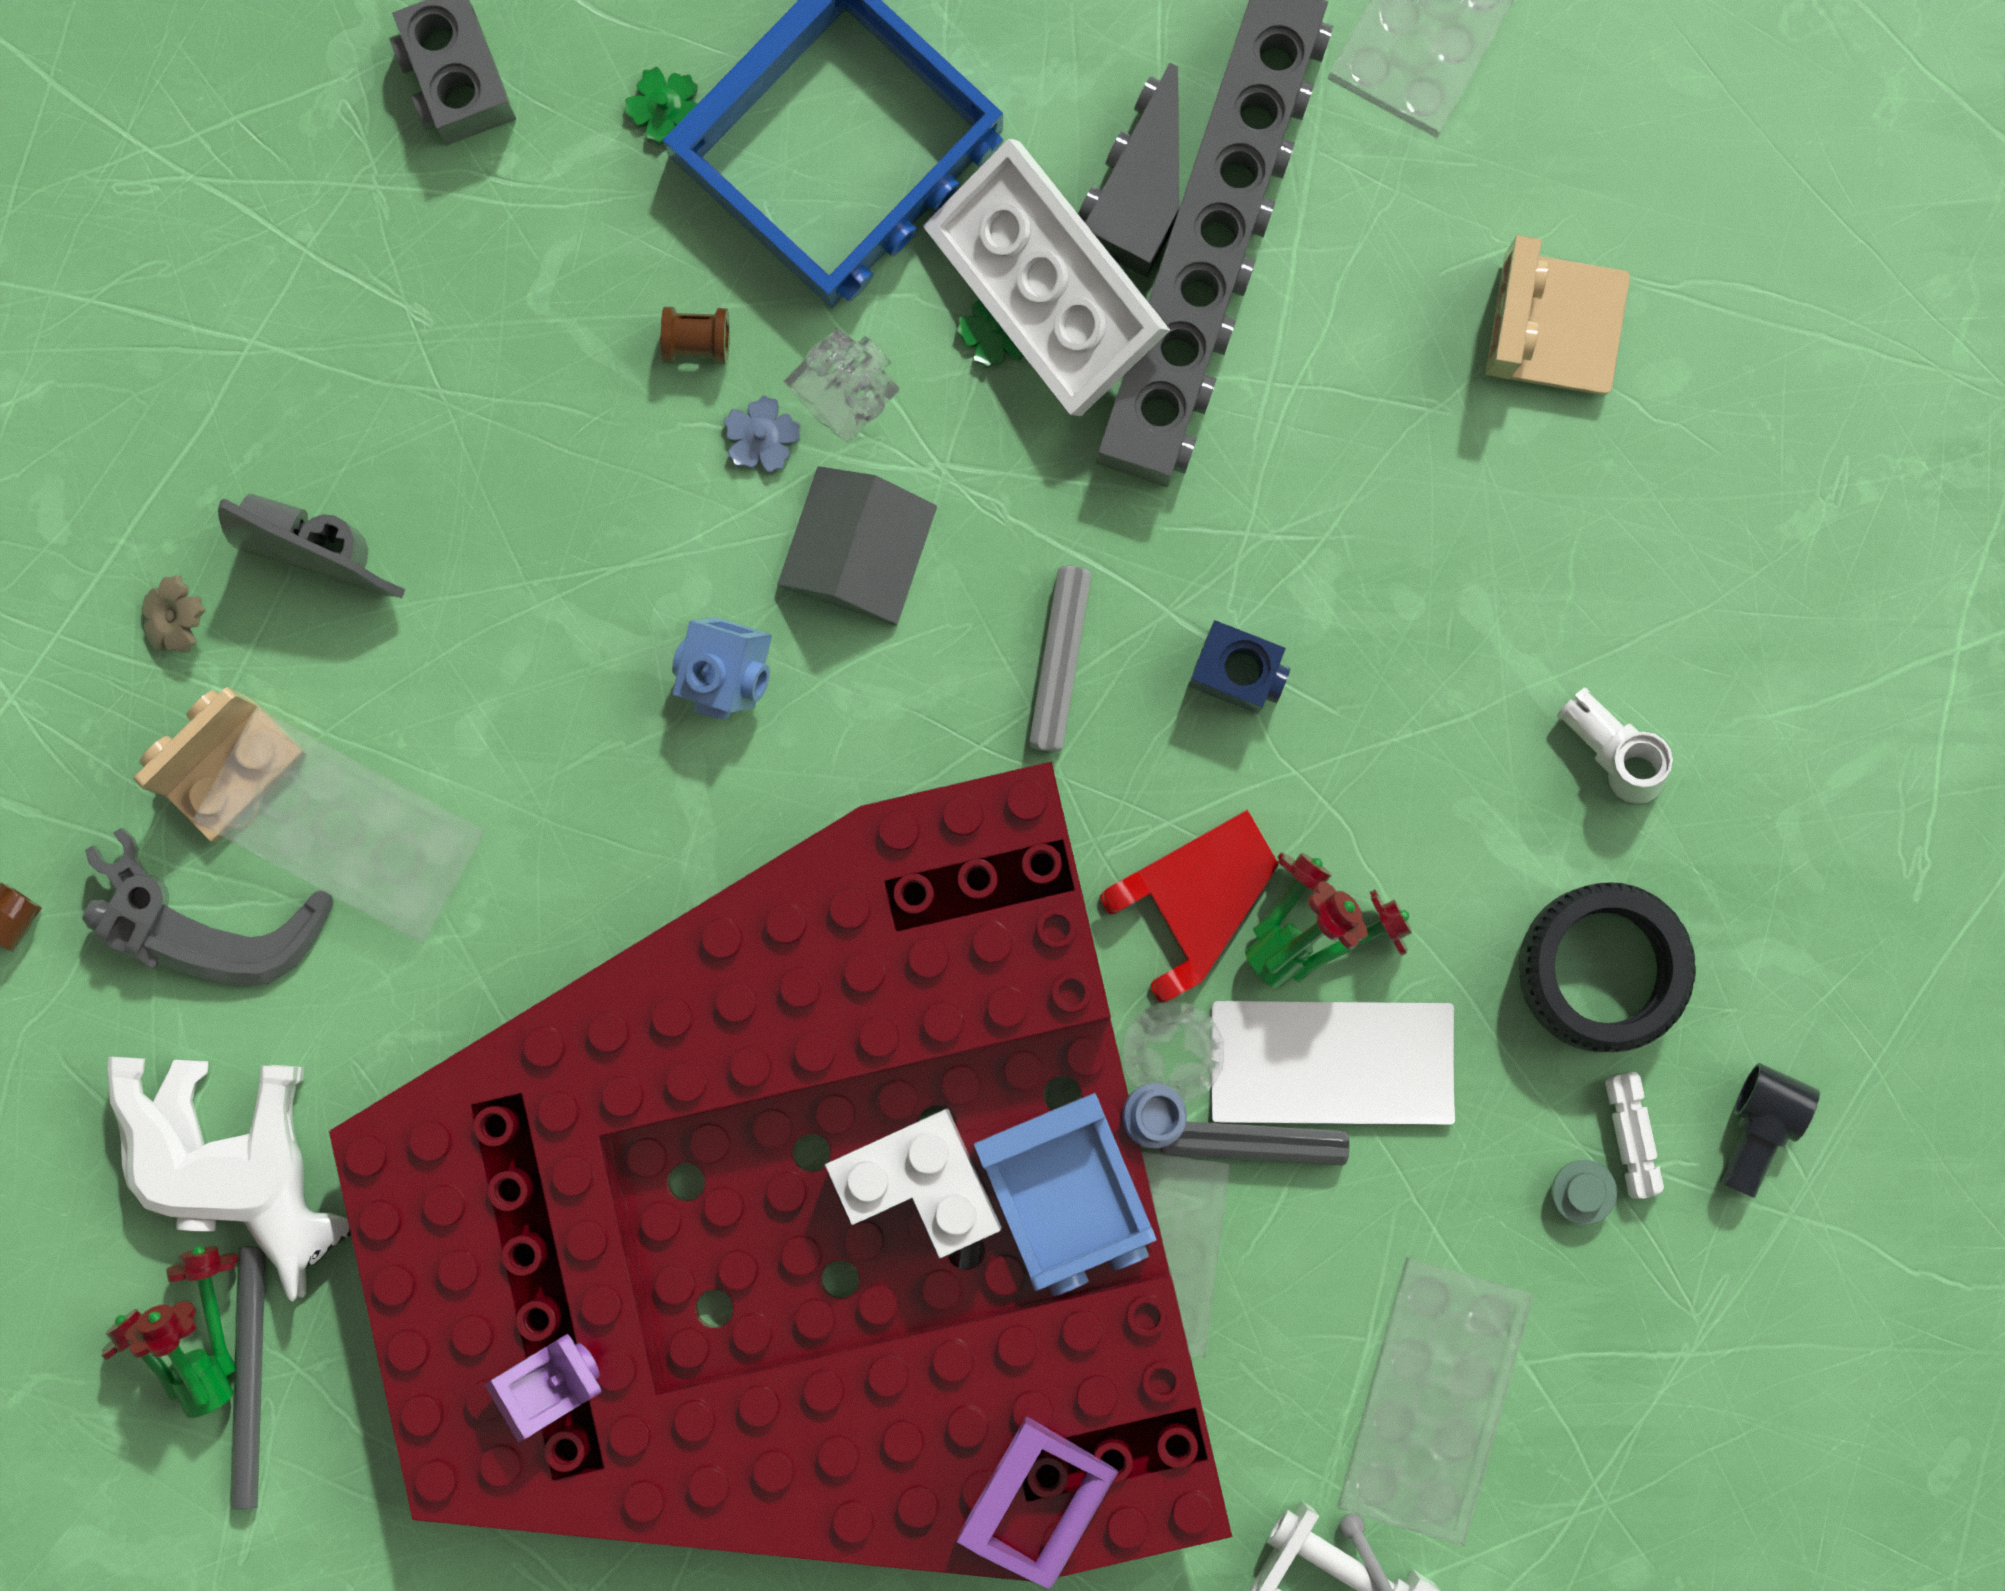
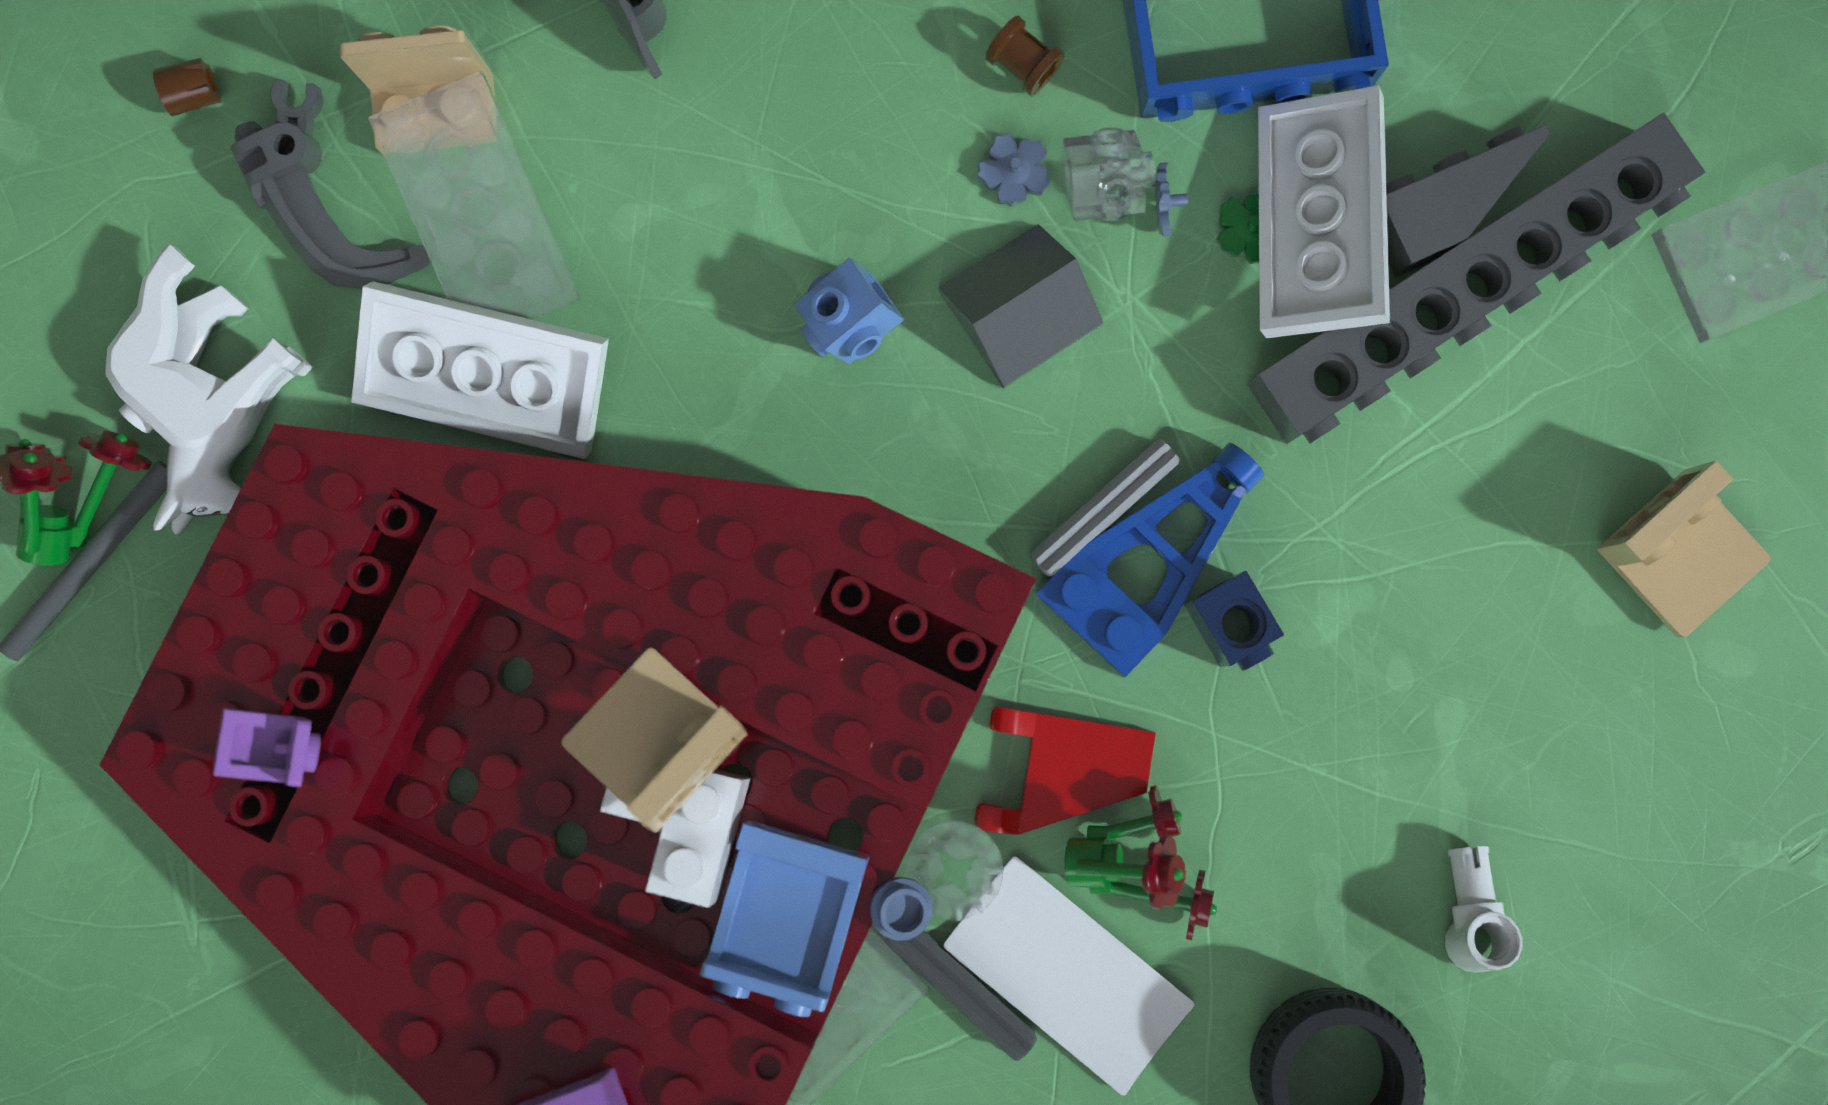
camera: 45 degrees right, 0 degrees up
none -> white plate [351,281,609,459]
none -> tan bracket [562,649,747,833]
none -> blue plate [1035,443,1265,677]
none -> sand blue plant [1155,162,1188,236]

